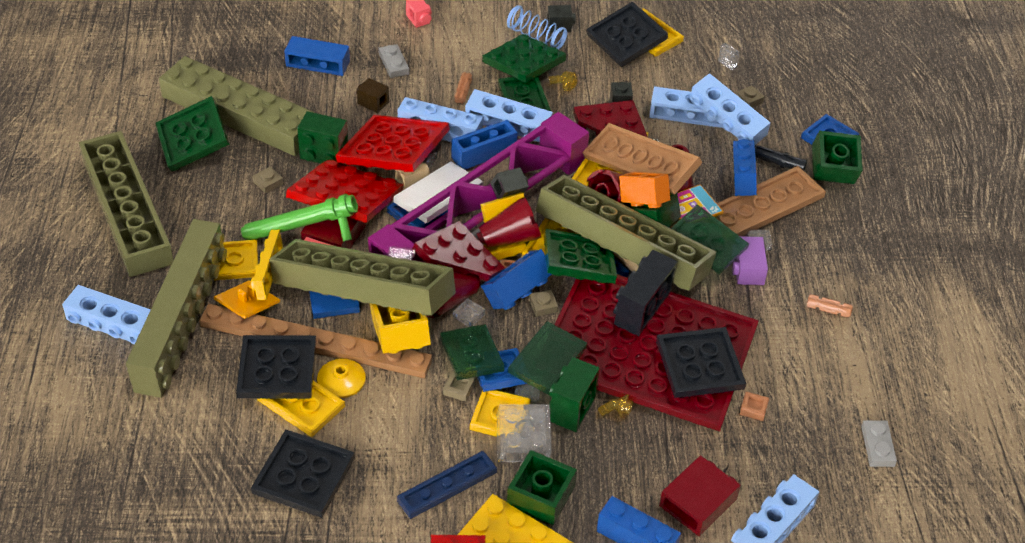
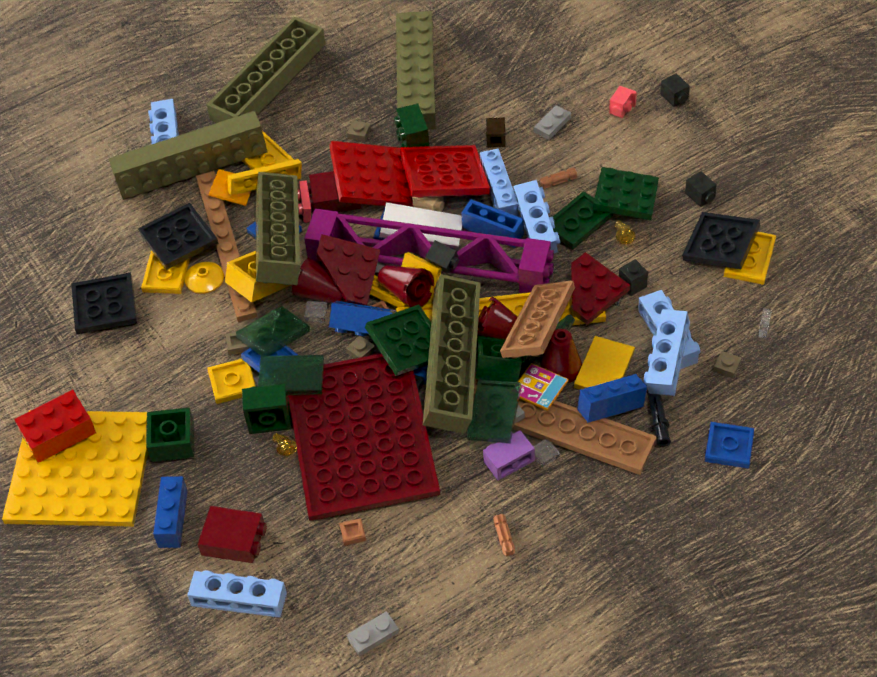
camera: 65 degrees right, 5 degrees up
dark green plate [155,96,230,172] -> none
bright green cylinder [241,194,358,241] -> none
blue brick [284,36,350,76] -> none
clear tile [388,246,415,260] -> none
dark blue tile [397,451,497,519] -> none
clear brick [496,404,552,462] -> none
light blue piece [507,5,567,50] -> none
black brick [613,250,678,336] -> none
orange brick [619,172,670,208] -> none
black plate [656,327,746,398] -> none
dark green brick [812,130,863,184] -> none
none -> yellow tile [574,336,635,390]

